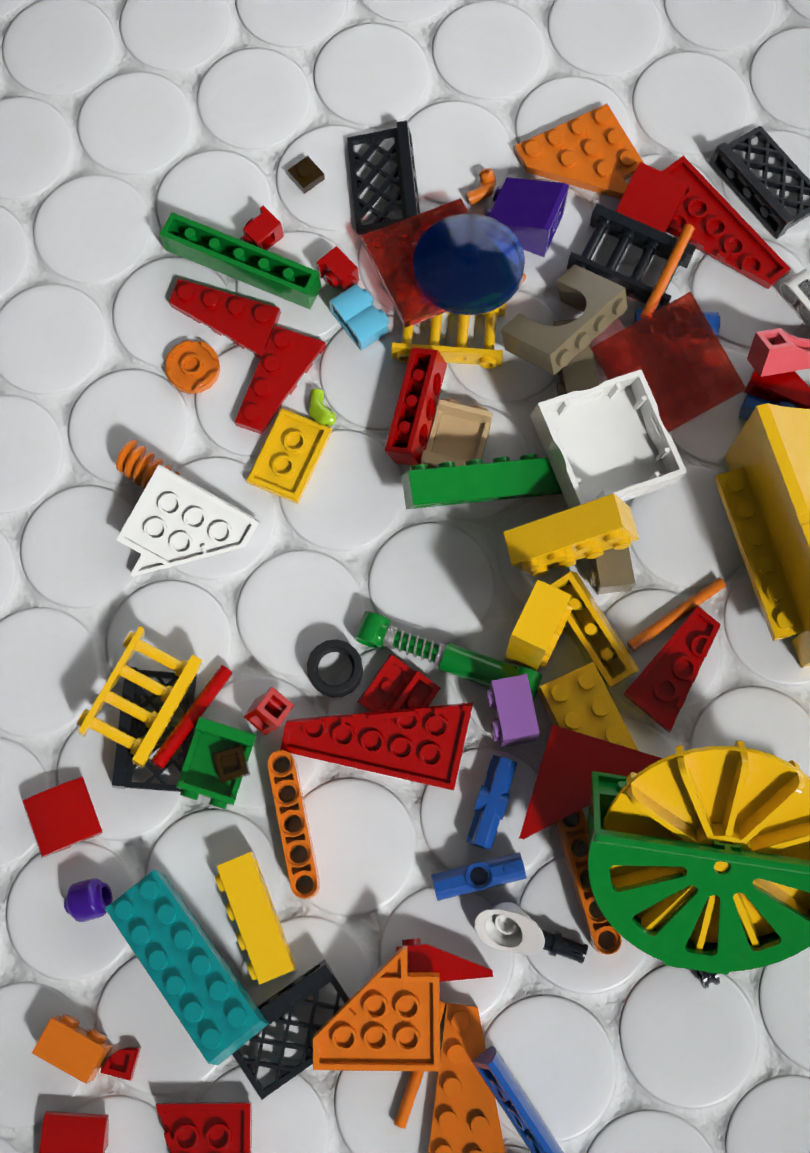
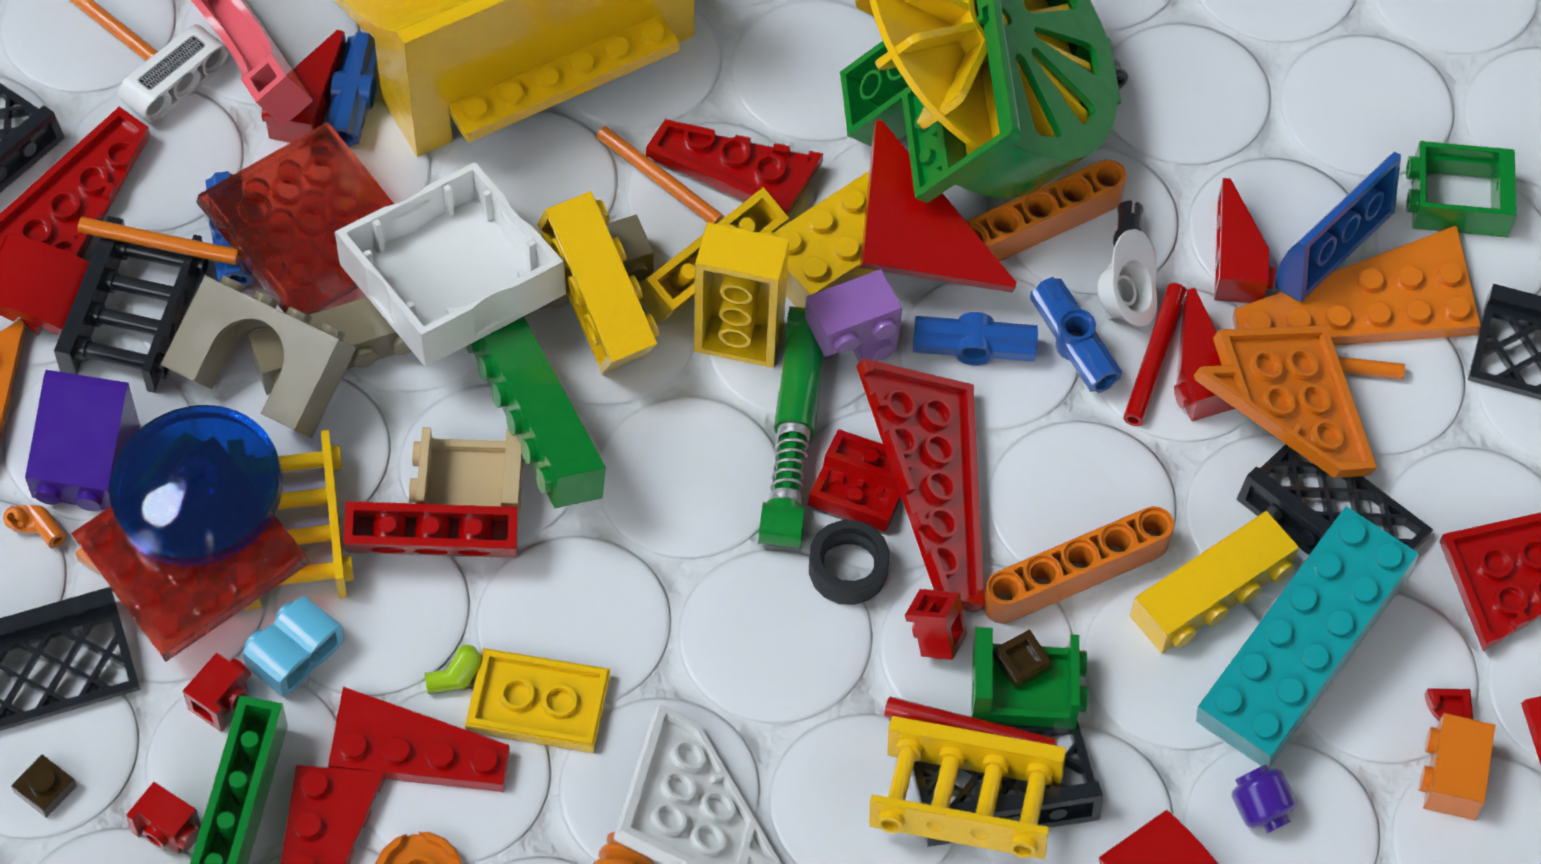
camera: 110 degrees left, 15 degrees down
none -> red piece [1123,283,1187,426]
none -> red slope [1214,178,1276,303]

